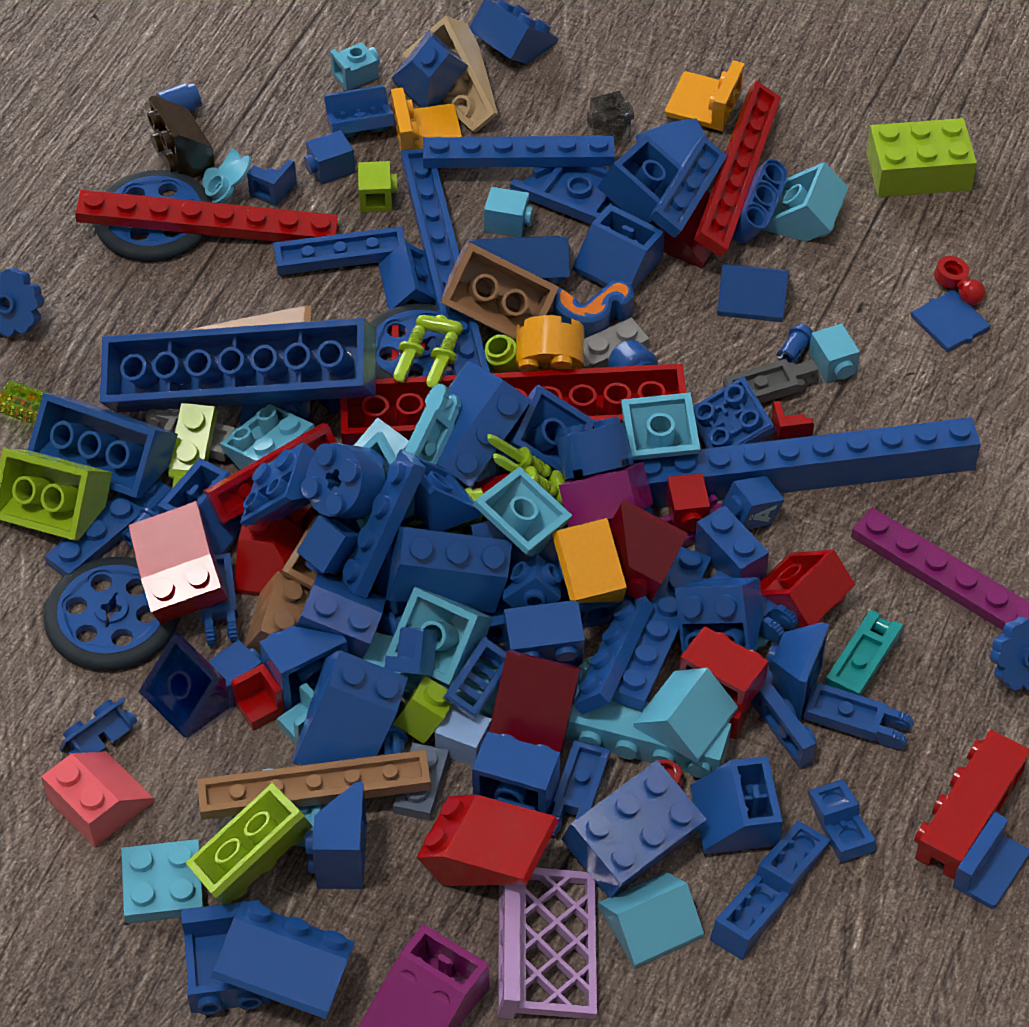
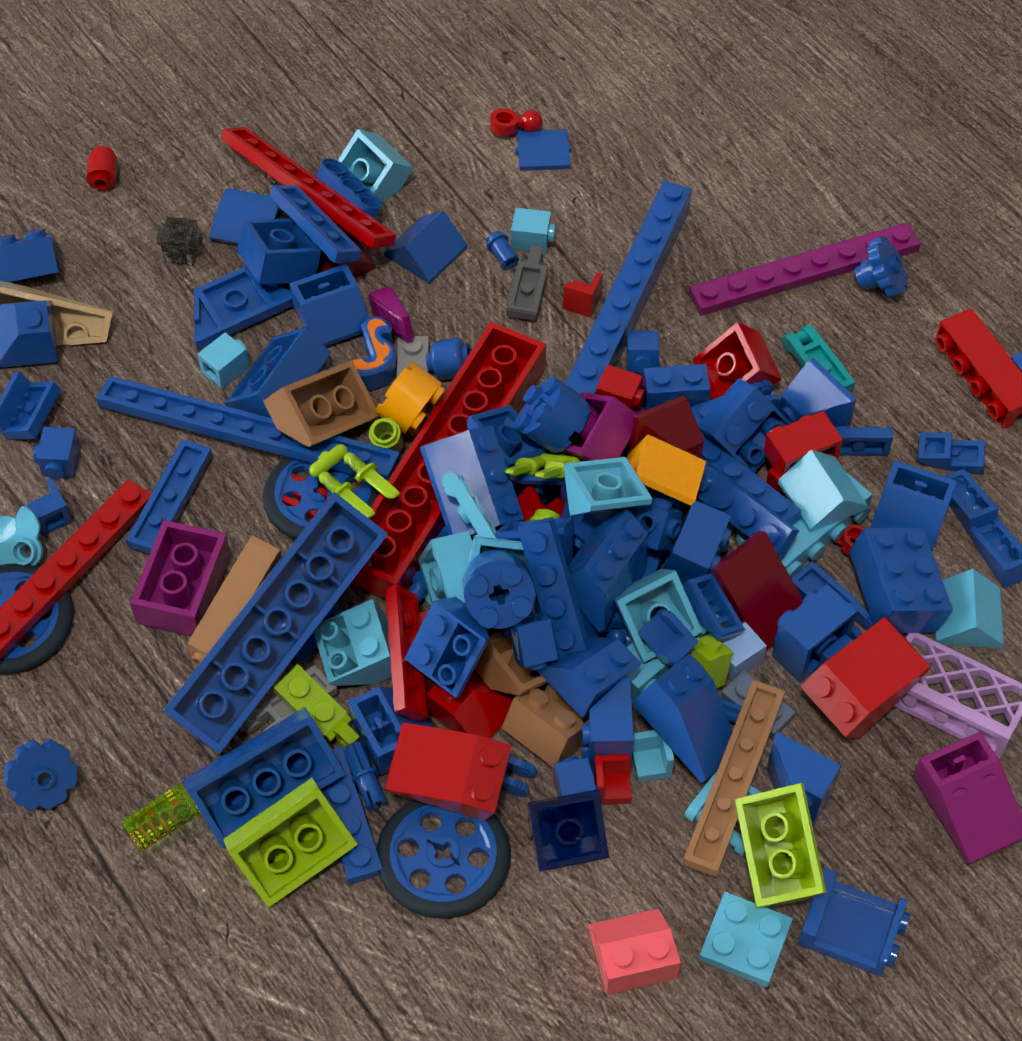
camera: 60 degrees left, 5 degrees up
blue hinge [59,697,137,756] -> none
blue slope [211,901,355,1019] -> none
lime brick [358,161,398,213] -> none
blue panel [379,241,436,310] -> none
light orange bracket [391,87,462,151] -> none
blue plate [423,135,615,168] -> none
medium azure slope [621,392,700,460] -> none
light orange bracket [665,60,745,131] -> none
blue tile [693,376,777,448] -> none
blue hinge [803,682,914,750] -> none
lime brick [866,118,977,197] -> none
none -> red brick [86,146,117,190]
none -> magenta brick [130,520,231,636]
none -> magenta slope [368,286,414,343]

